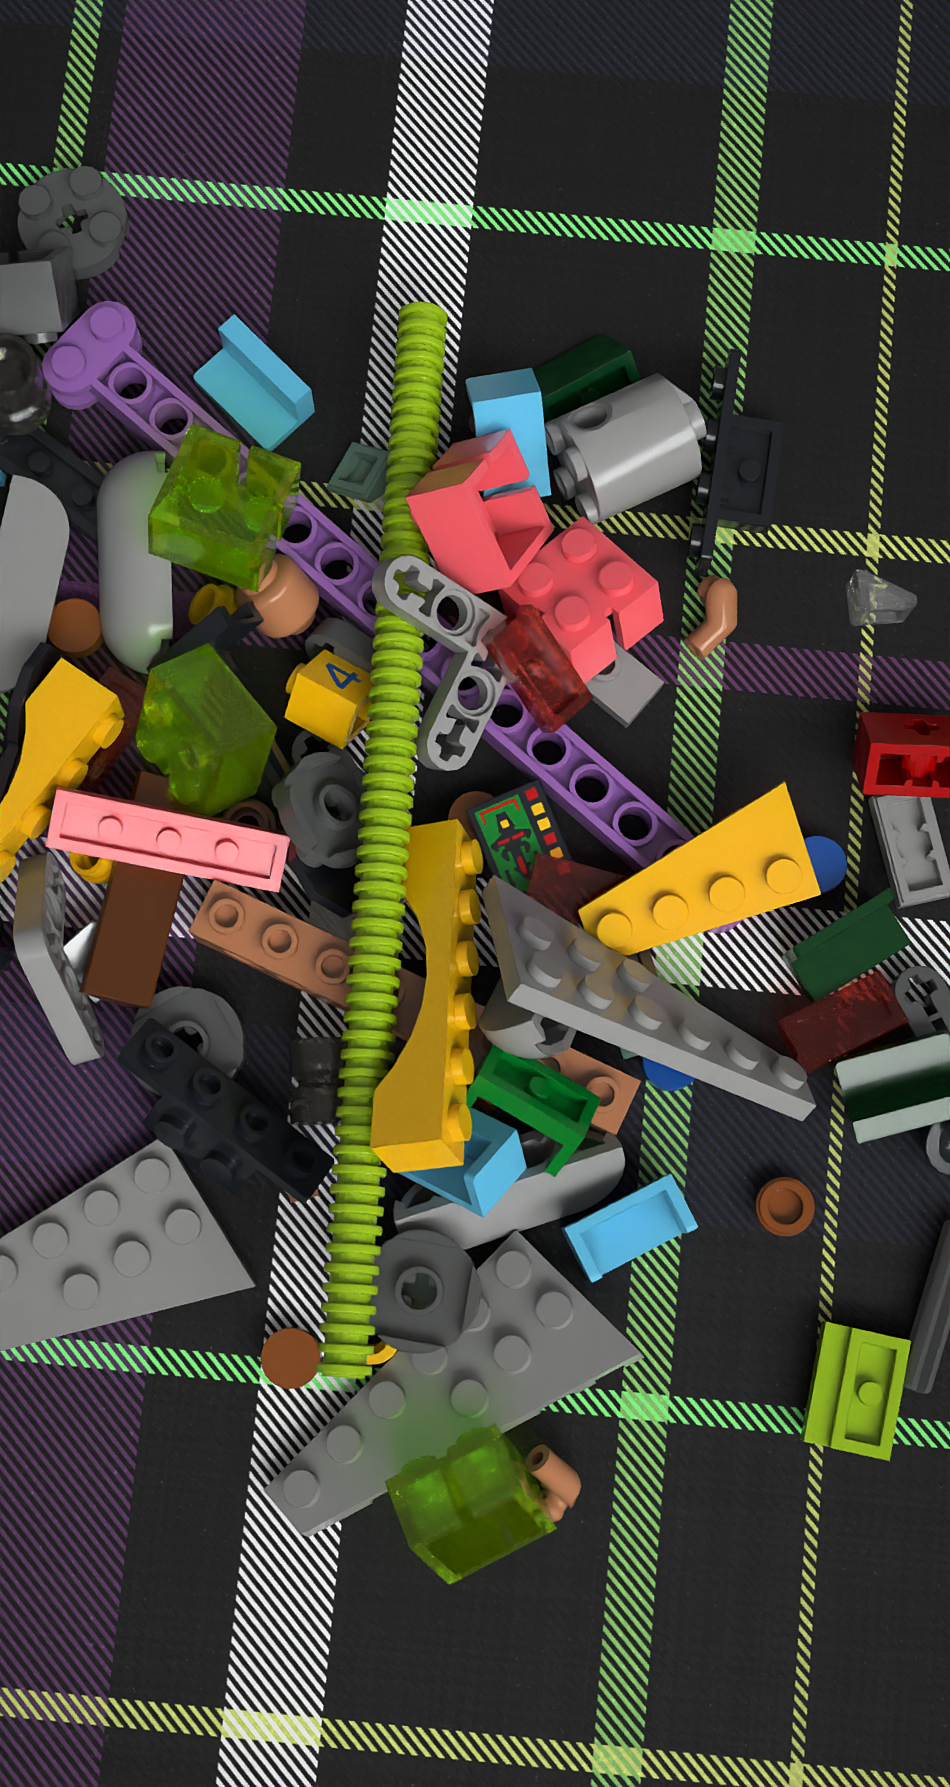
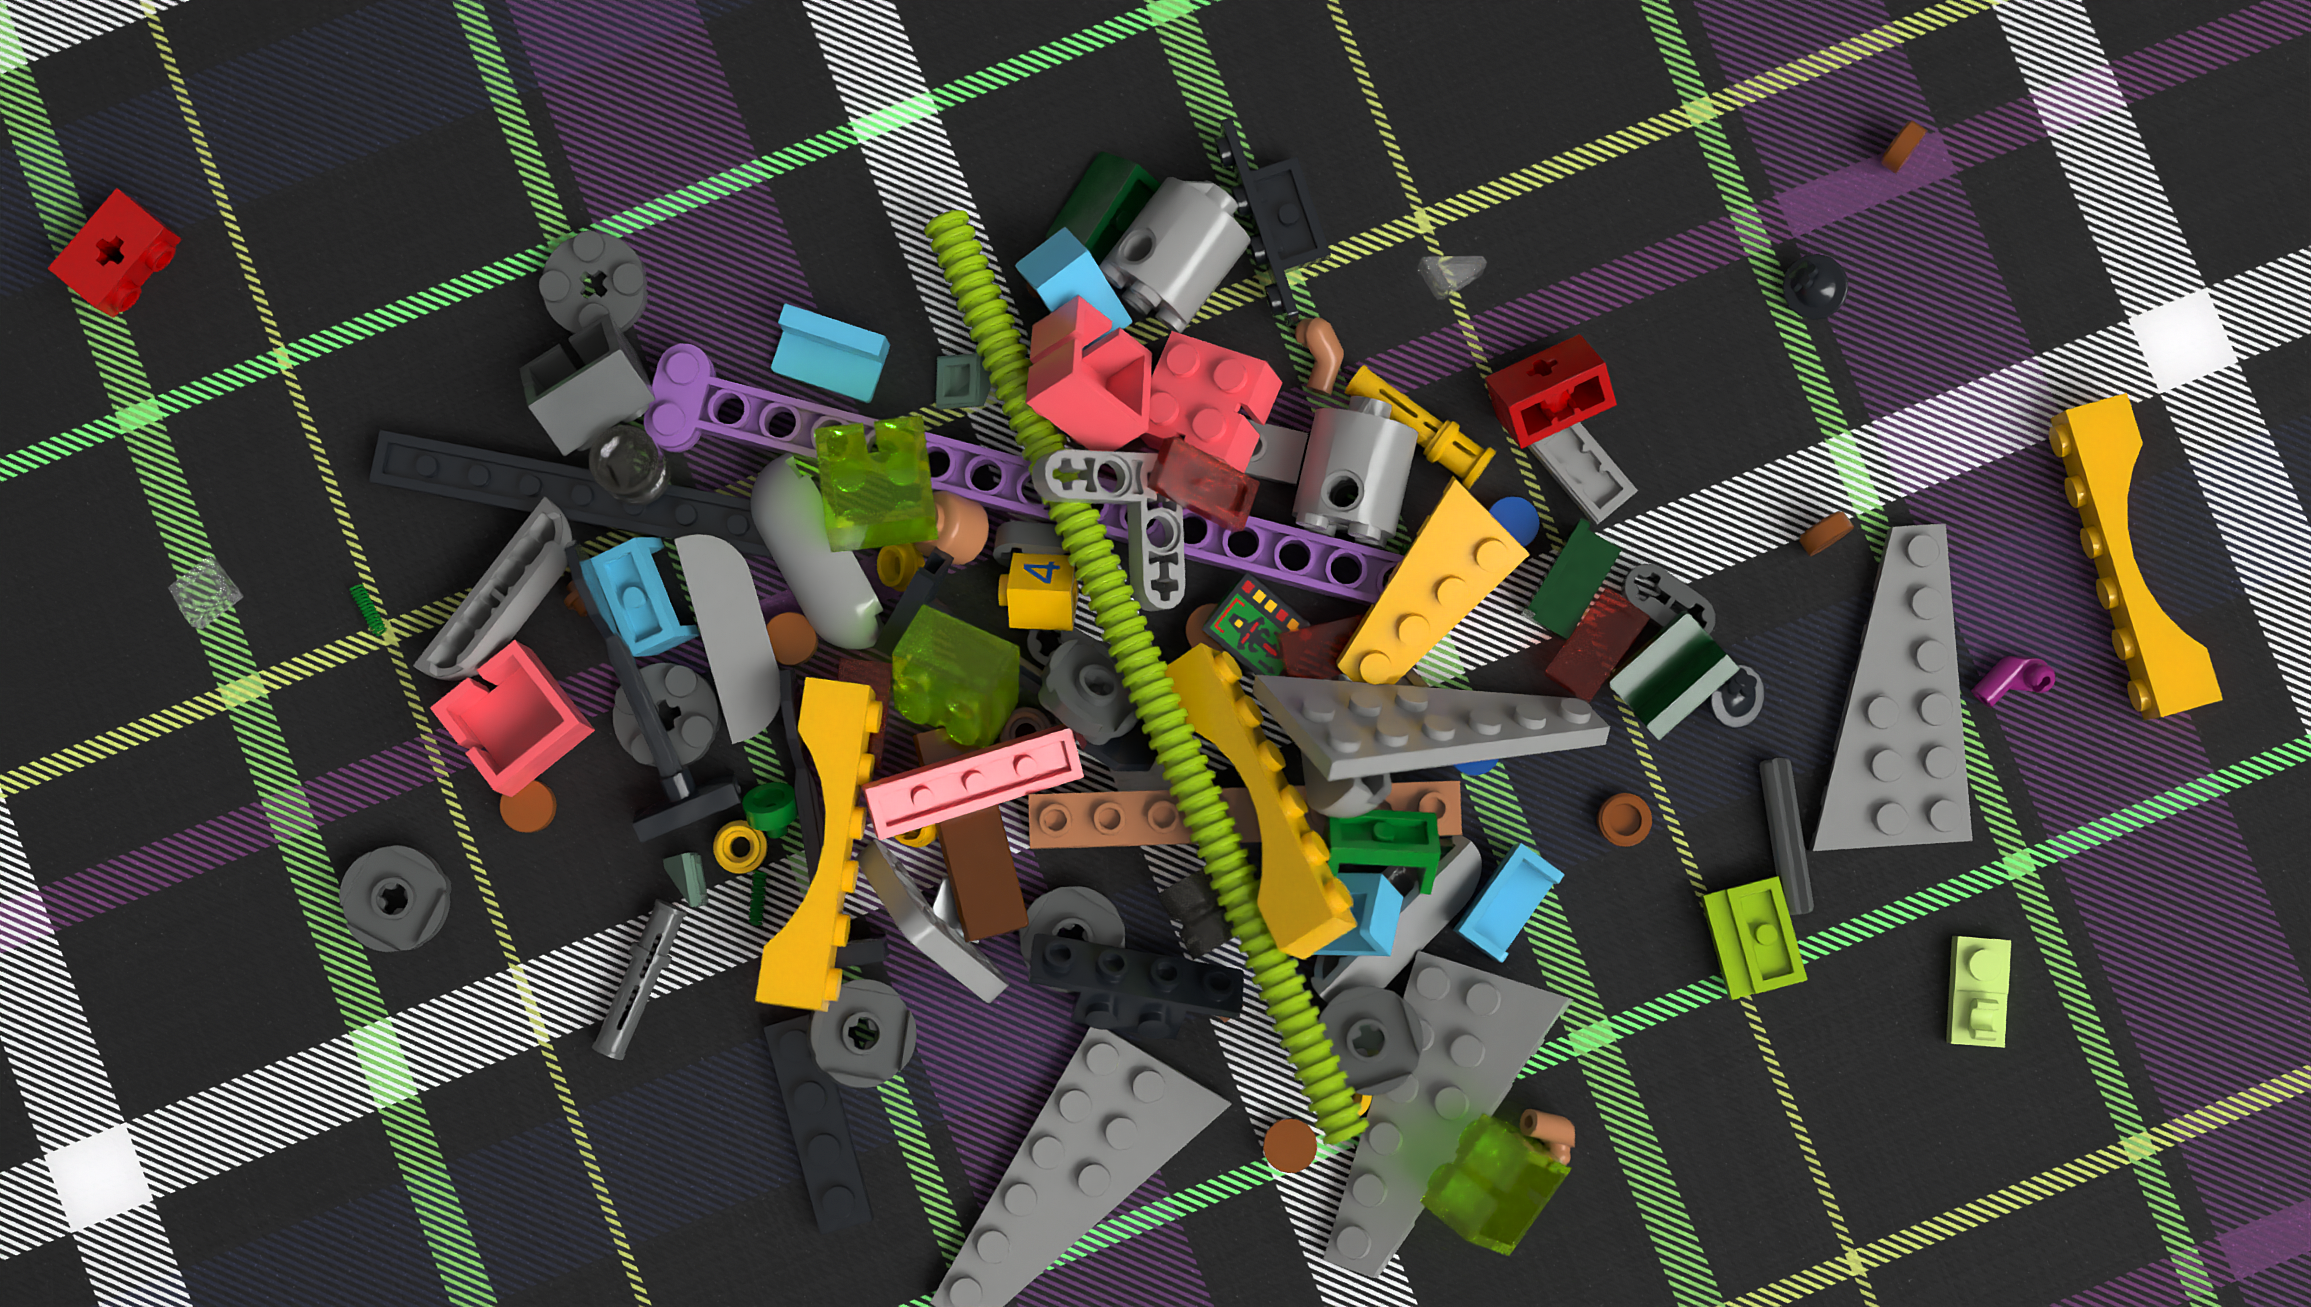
camera: 20 degrees left, 5 degrees up
none -> light grey cylinder [1292,396,1419,549]
none -> yellow pin [1344,365,1496,490]

